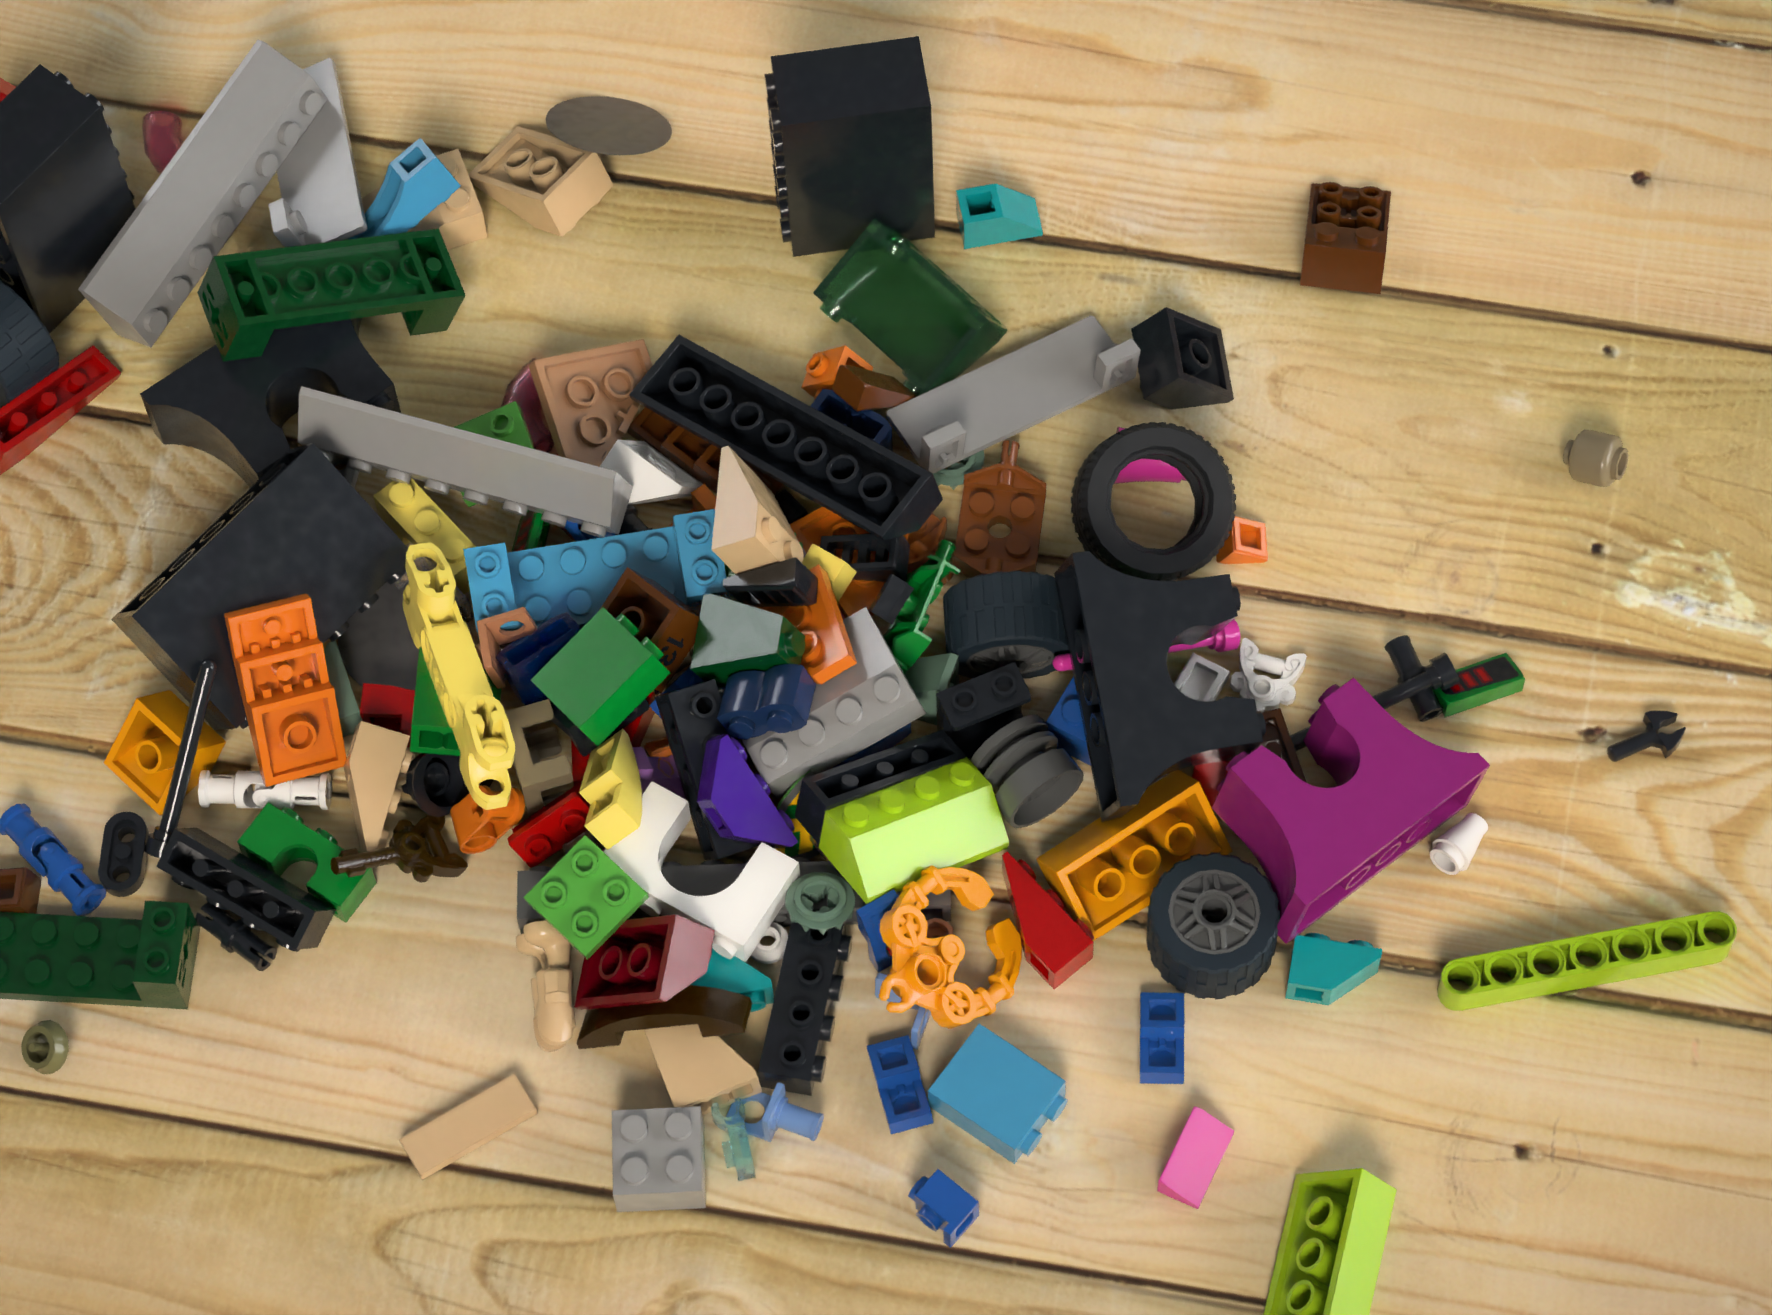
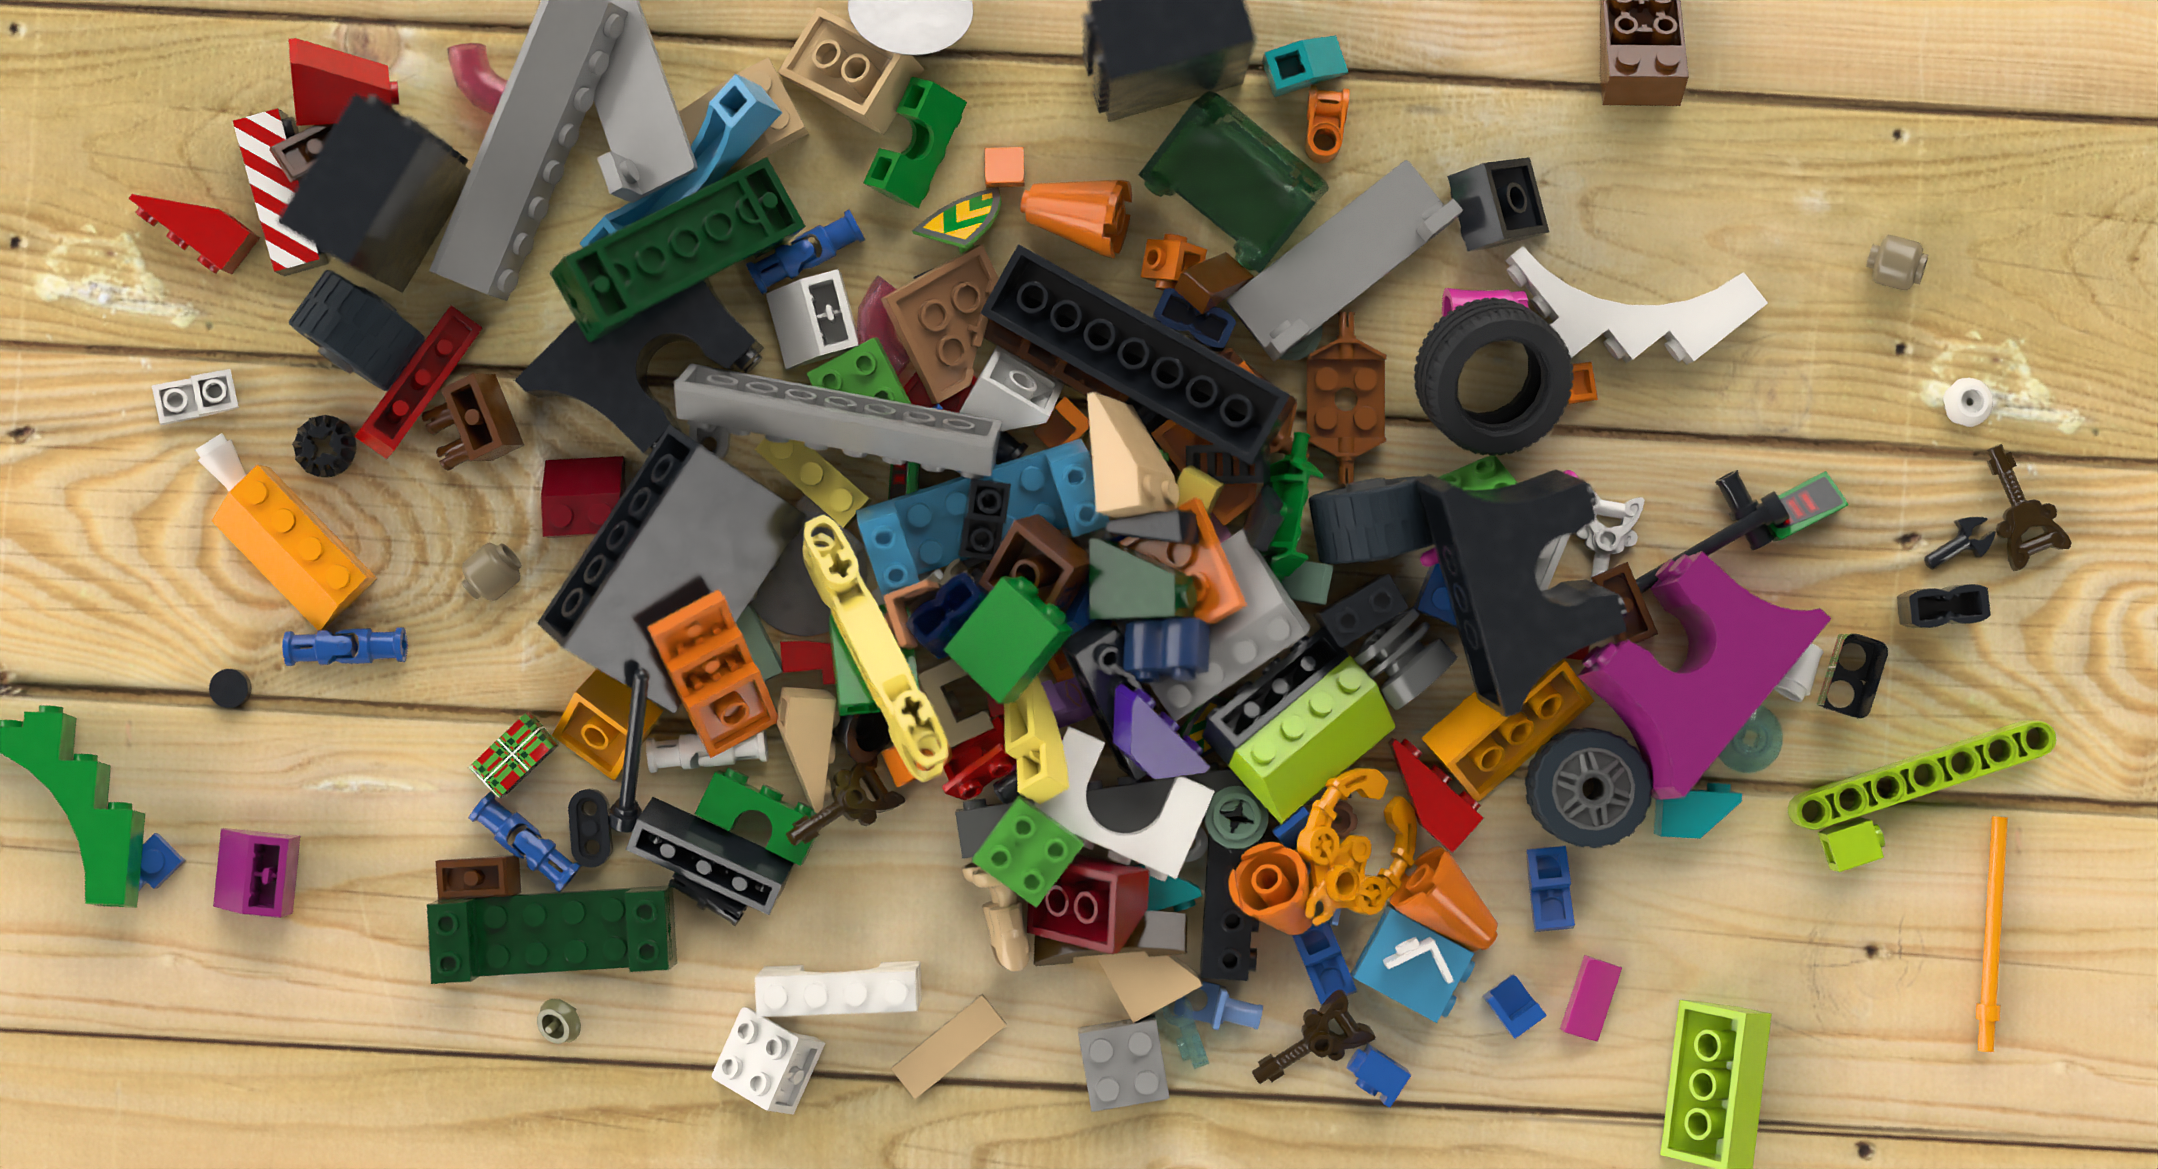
camera: 10 degrees left, 25 degrees up
none -> reddish brown brick [422,373,524,471]
none -> dark tan head [462,543,522,601]
none -> piece [468,712,559,798]
none -> dark red slope [541,456,626,538]
none -> white bracket [712,1007,825,1115]
none -> blue piece [746,210,865,295]
none -> white arch [755,961,922,1017]
none -> white slope [766,269,860,370]
none -> green arch [863,77,967,209]
none -> shield [912,187,1002,254]
none -> black slope [958,478,1011,560]
none -> slope [985,147,1025,188]
none -> orange cone [1020,180,1132,259]
none -> orange cone [1229,842,1315,935]
none -> dark brown piece [1252,989,1376,1084]
none -> orange piece [1305,85,1350,164]
none -> white bracket [1383,937,1454,984]
none -> orange cone [1389,846,1498,952]
none -> blue panel [1482,975,1547,1039]
none -> white arch [1505,246,1768,365]
none -> clear light blue piece [1718,705,1783,773]
none -> black piece [1817,634,1888,719]
none -> lime brick [1818,818,1885,872]
none -> black brick [1897,584,1991,628]
none -> white plate [1943,378,1993,427]
none -> light orange bar [1975,816,2008,1052]
none -> dark brown piece [1987,444,2072,571]

